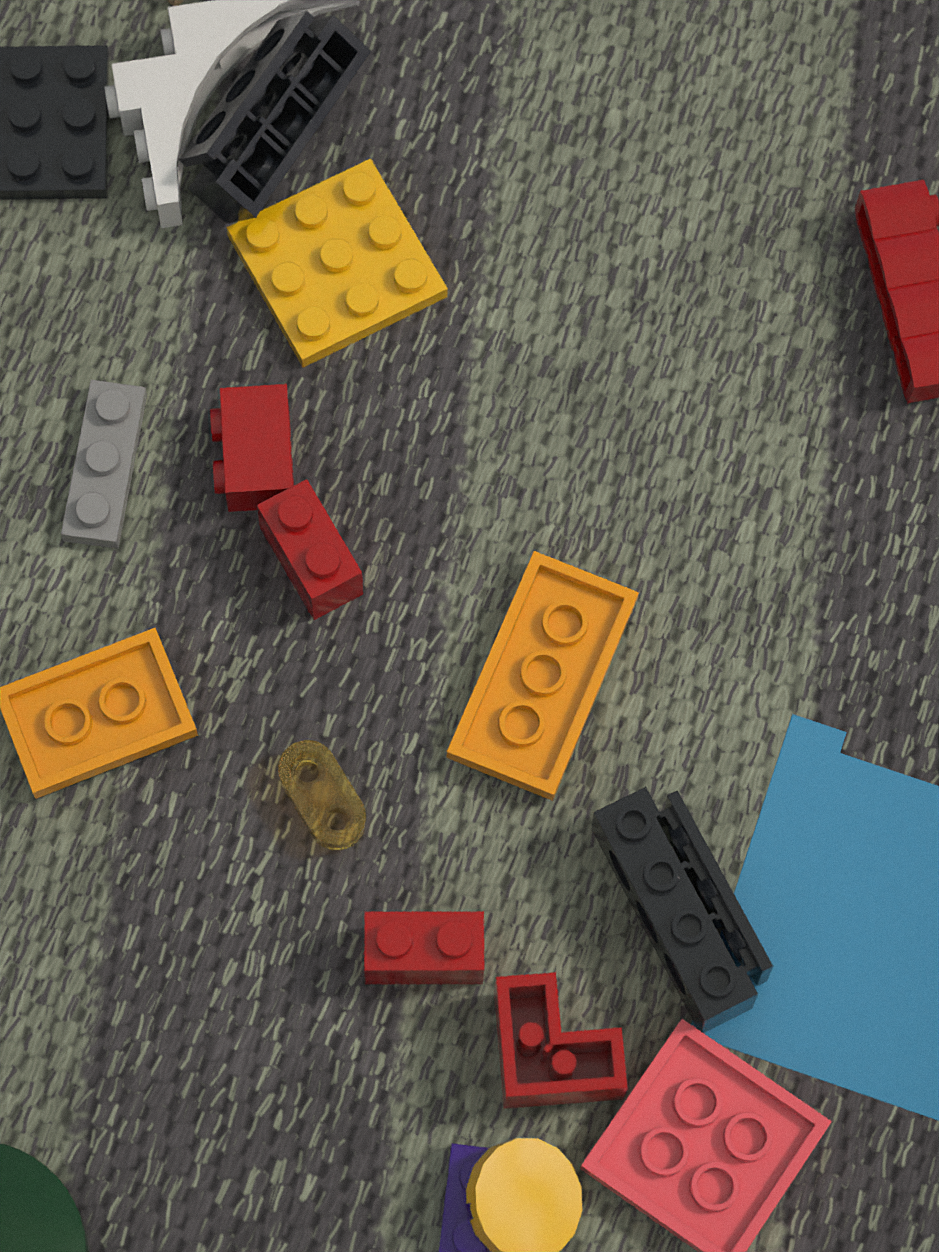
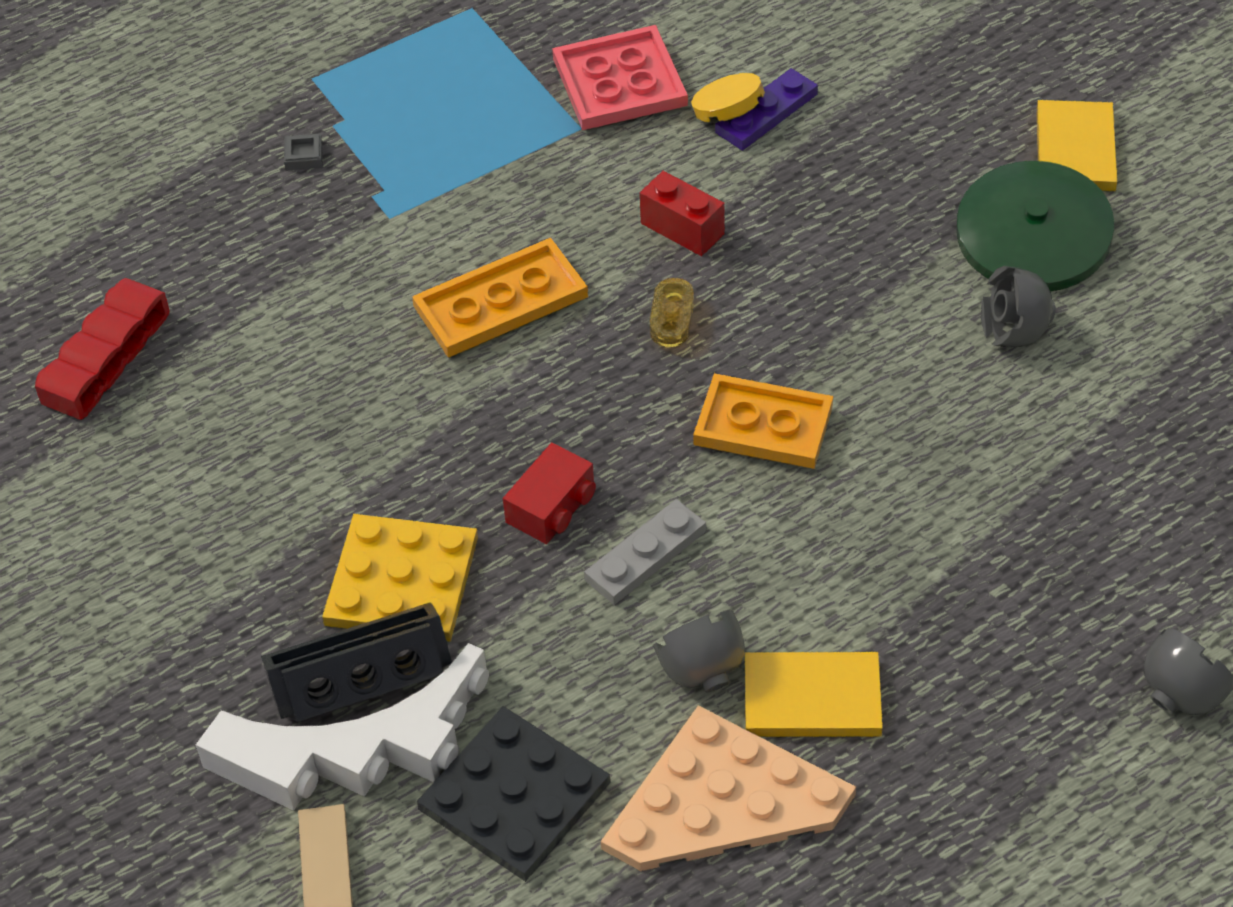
camera: 135 degrees left, 20 degrees down
red brick [257,479,363,620] -> none
red brick [494,972,628,1109] -> none
black brick [592,787,773,1033] -> none

